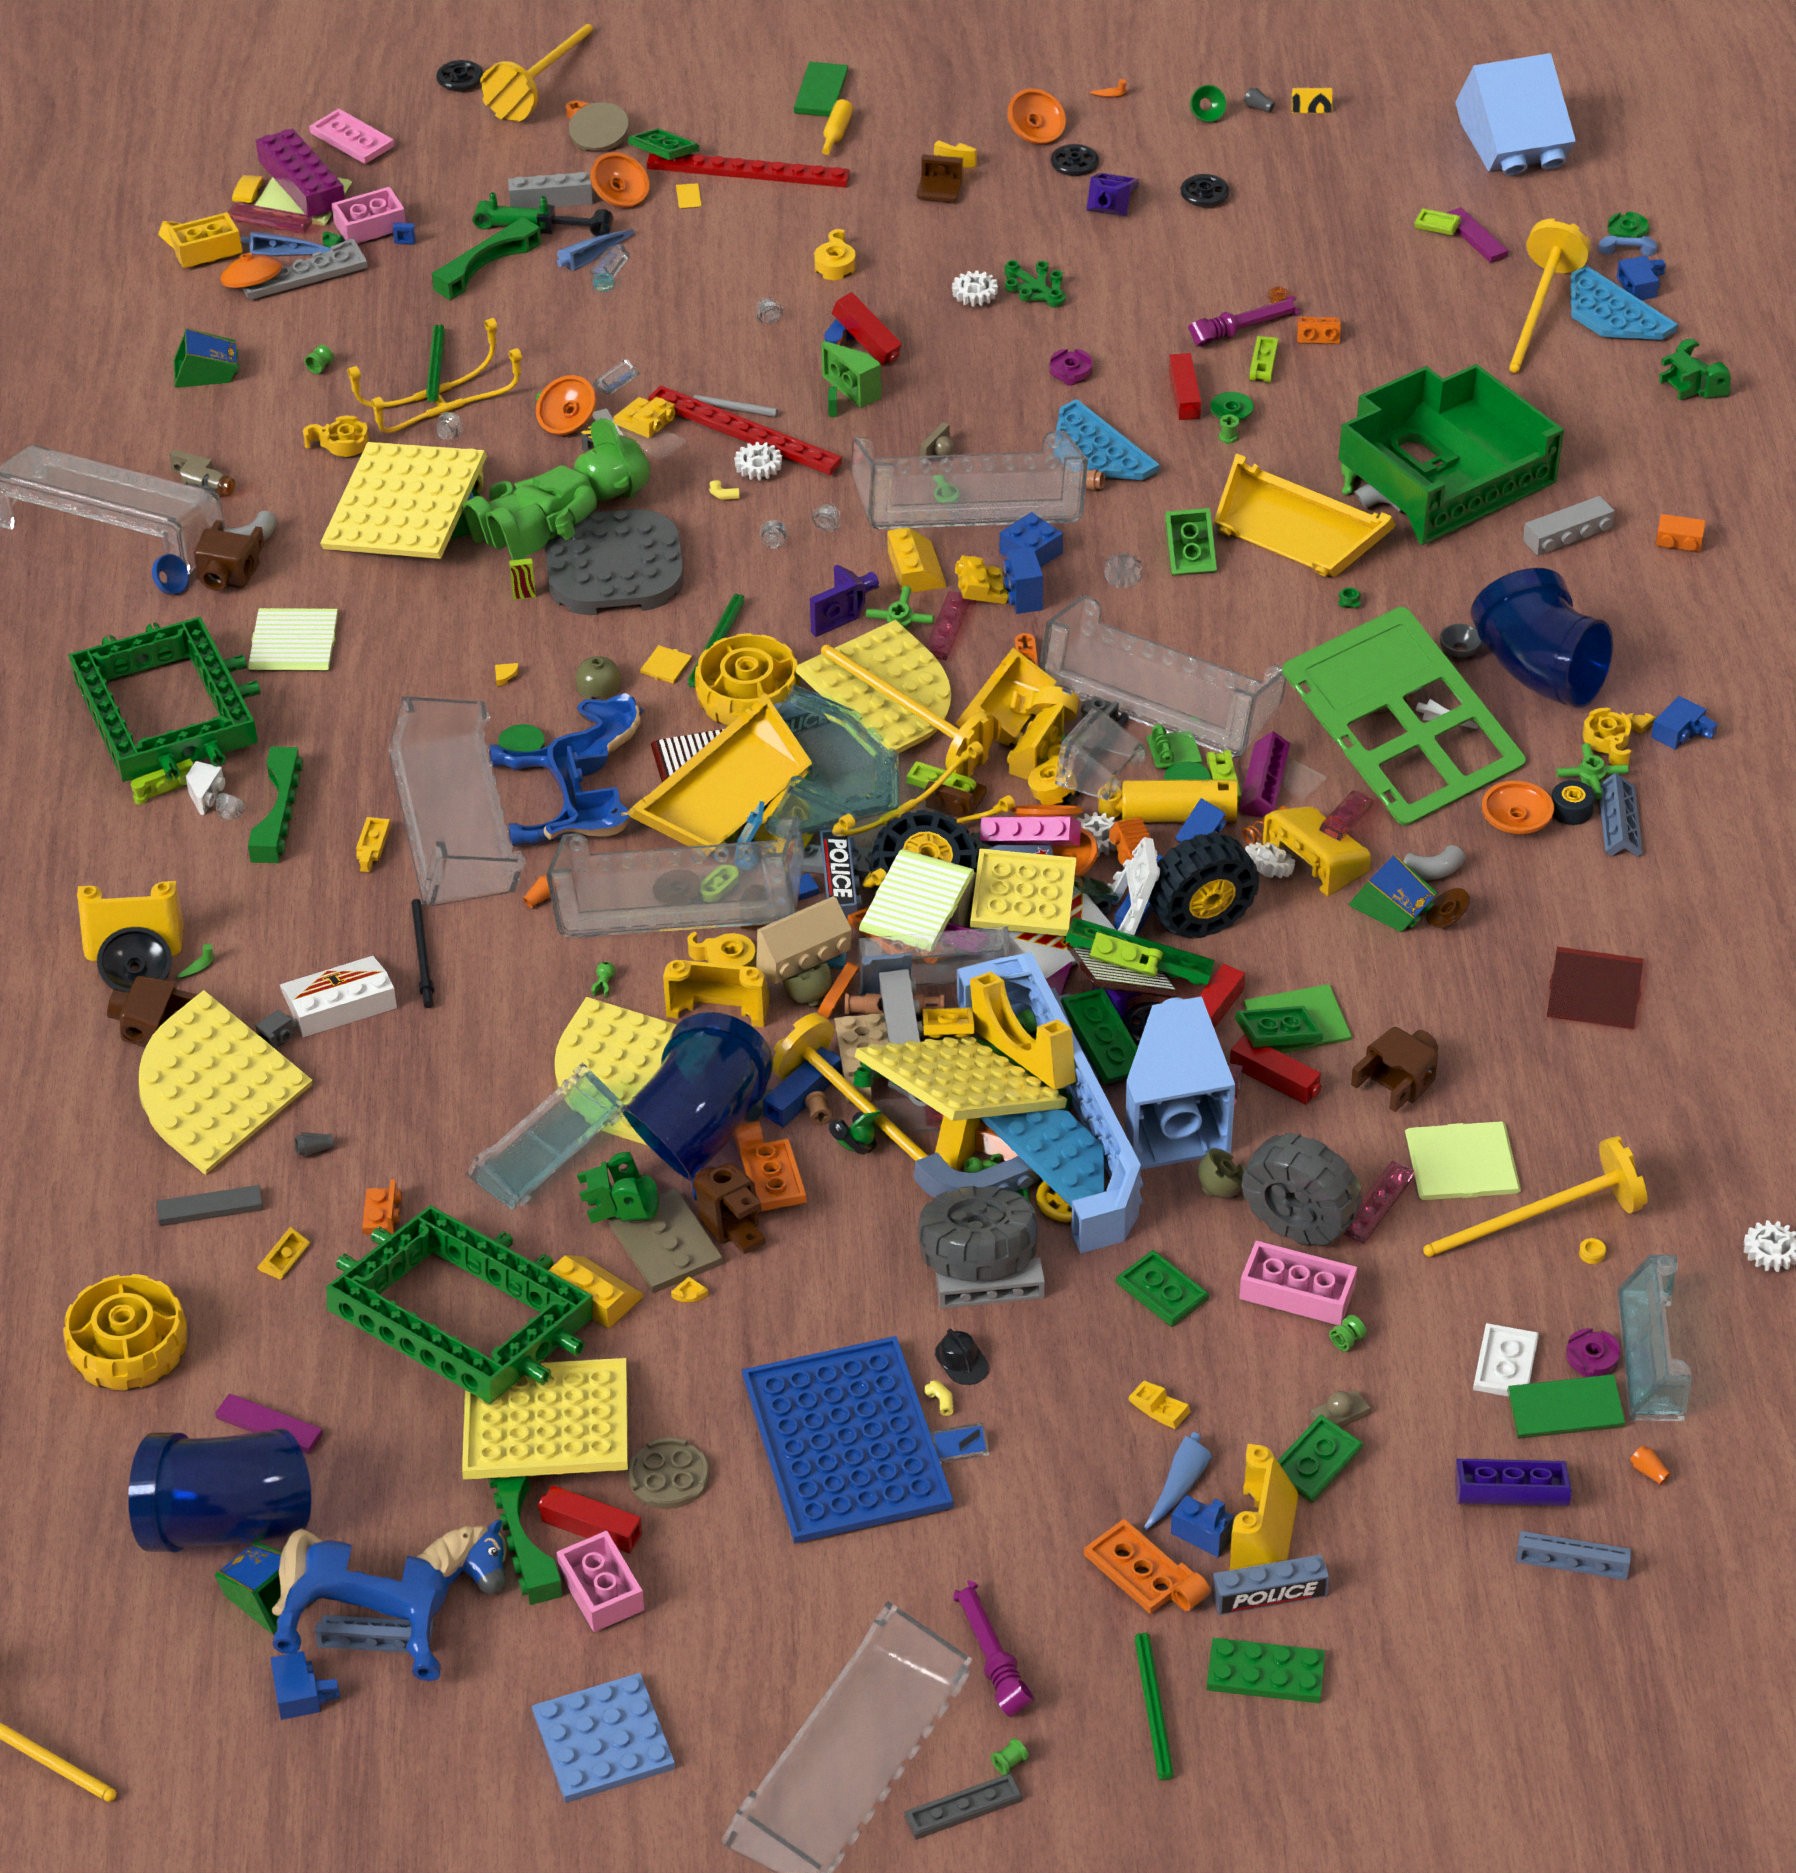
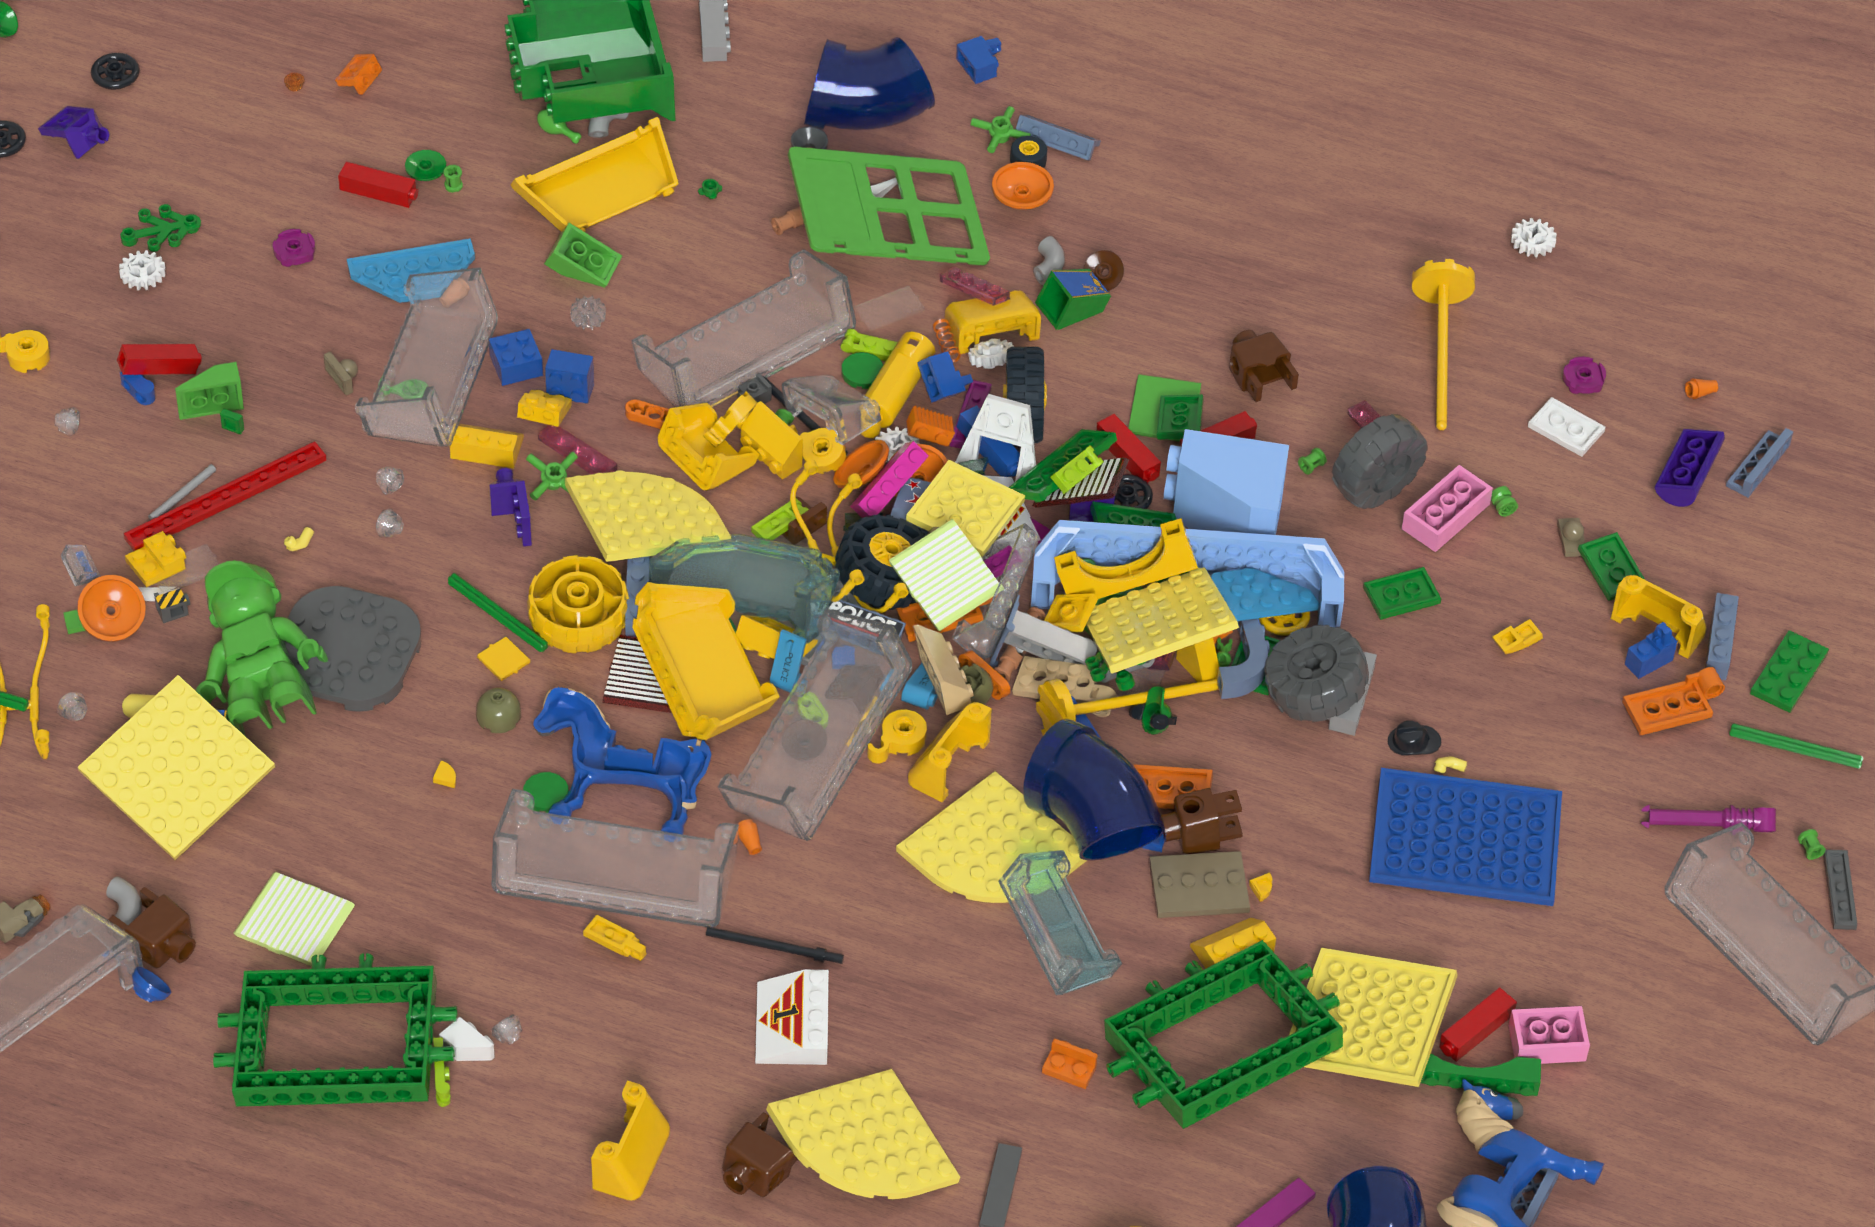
camera: 70 degrees left, 5 degrees up
black dish [97,927,172,992] -> none
bright green bar [175,944,215,978] -> none
green arch [248,746,304,863] -> none
dark grey brick [255,1009,296,1051] -> none
yellow slope [257,1226,311,1280] -> none
dark grey cone [295,1132,334,1157] -> none
yellow piece [303,416,369,457] -> none
tile [509,558,536,600] -> none
medium blue plate [532,1673,675,1803] -> none
green piece [577,1152,659,1224] -> none
bright green arm [592,961,615,998] -> none
dark tan tile [627,1438,709,1509] -> none
white gear [734,442,782,480] -> none
medium nougat bush [804,1091,832,1125] -> none
yellow piece [821,644,1001,777] -> none
slope [931,1422,989,1464] -> none
medium blue piece [1144,1432,1212,1530] -> none
bright green hinge [1146,724,1202,769] -> none
magenta piece [1188,295,1301,347] -> none
olive cylinder [1197,1148,1245,1199] -> none
magenta brick [1239,731,1290,817] -> none
lime plate [1249,336,1278,383] -> none
yellowish green piece [1405,1121,1521,1200] -> none
green tile [1507,1374,1625,1439] -> none
clear red piece [1547,947,1643,1029] -> none
yellow tile [1579,1238,1606,1264] -> none
yellow piece [1582,708,1631,765] -> none
windscreen [1617,1255,1692,1421] -> none
yellow tile [1627,713,1656,734] -> none

